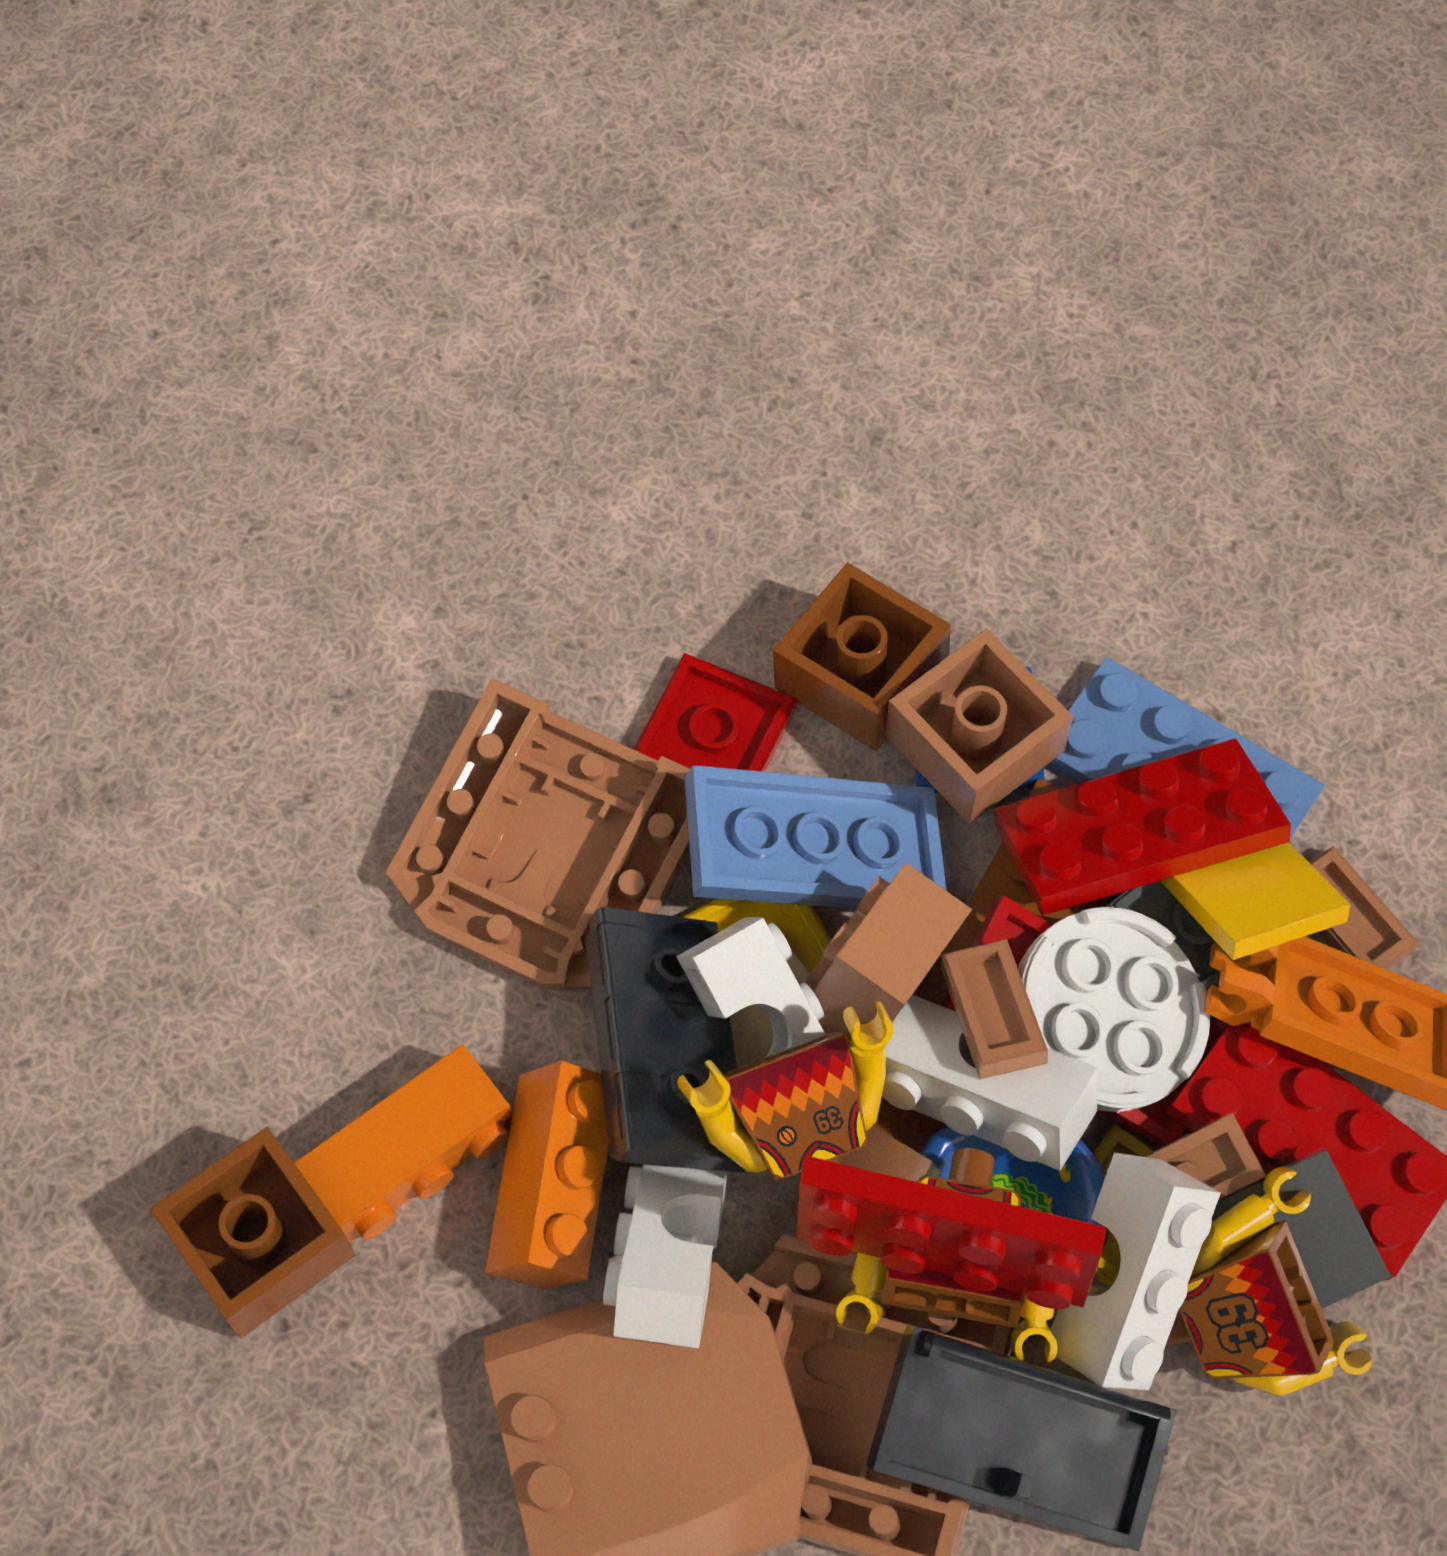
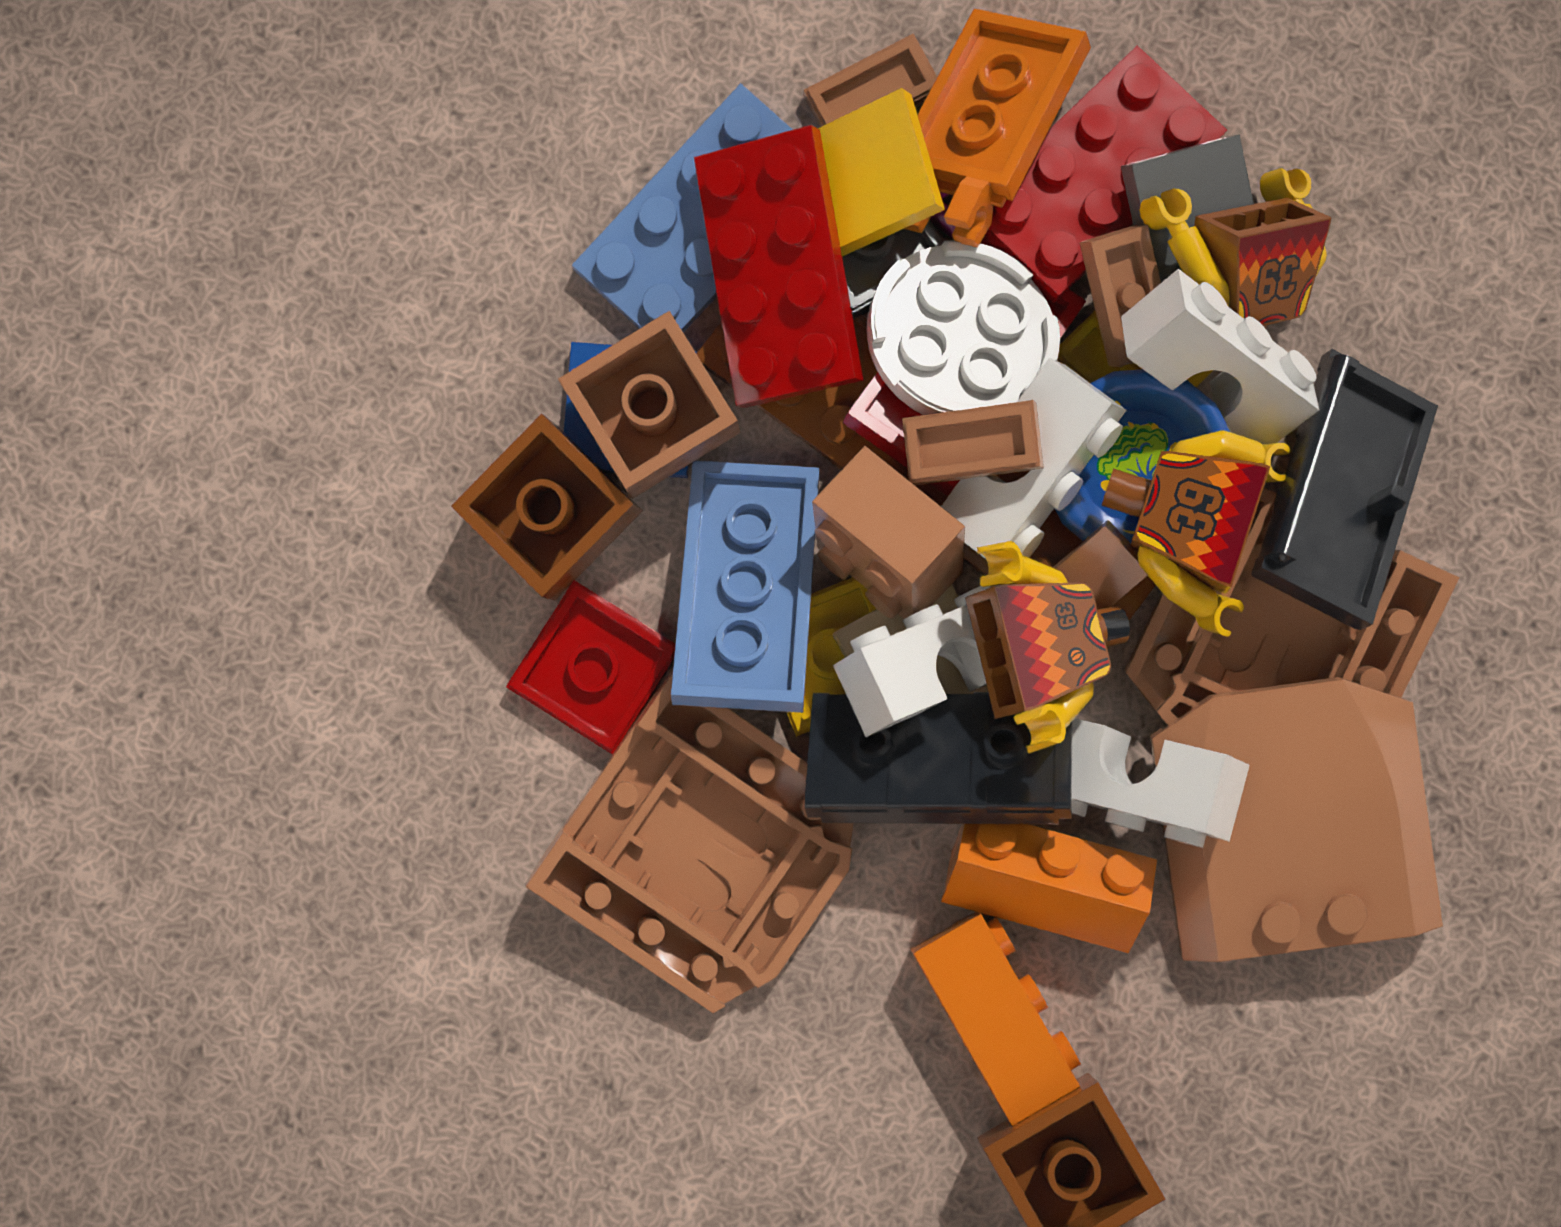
camera: 80 degrees left, 20 degrees up
red plate [796,1156,1107,1309] -> none

